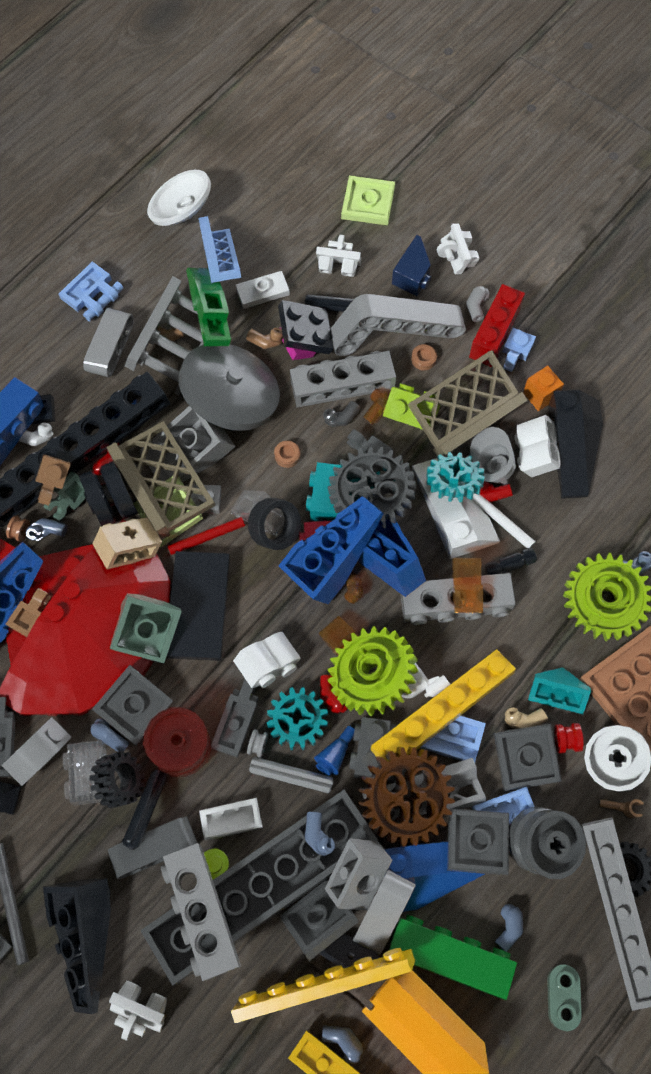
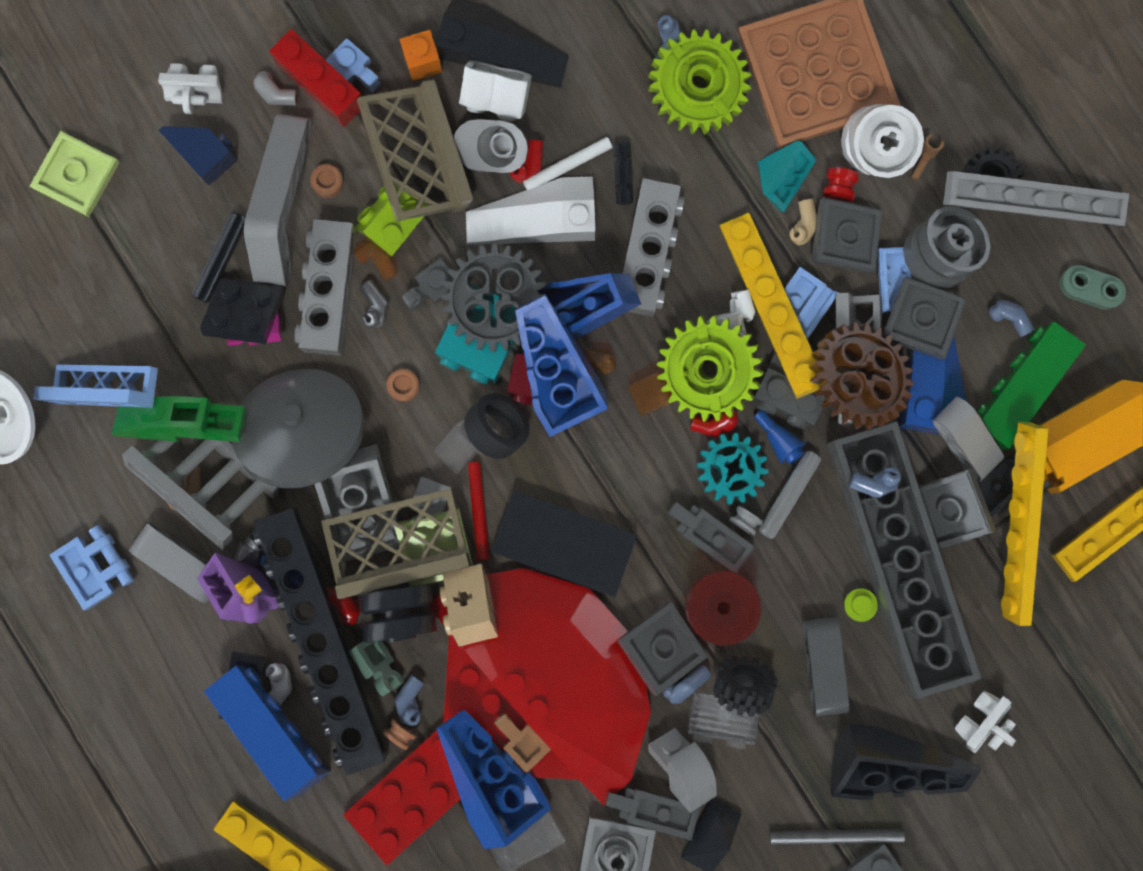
camera: 75 degrees left, 15 degrees up
medium nougat plate [35,454,70,506] -> none
sand green slope [110,594,182,663] -> none
black axle [122,769,167,850] -> none
light grey brick [161,843,241,981] -> none
white plate [199,798,263,841] -> none
white brick [233,632,301,688] -> none
white plate [236,271,290,309] -> none
medium nougat arm [246,328,283,349] -> none
white hips [316,235,361,277] -> none
sand blue arm [322,1025,363,1064] -> none
light grey brick [325,838,392,911] -> none
teal gear [426,452,485,502] -> none
clear orange slope [452,558,483,613] -> none
none -> medium lavender torso [197,534,279,624]

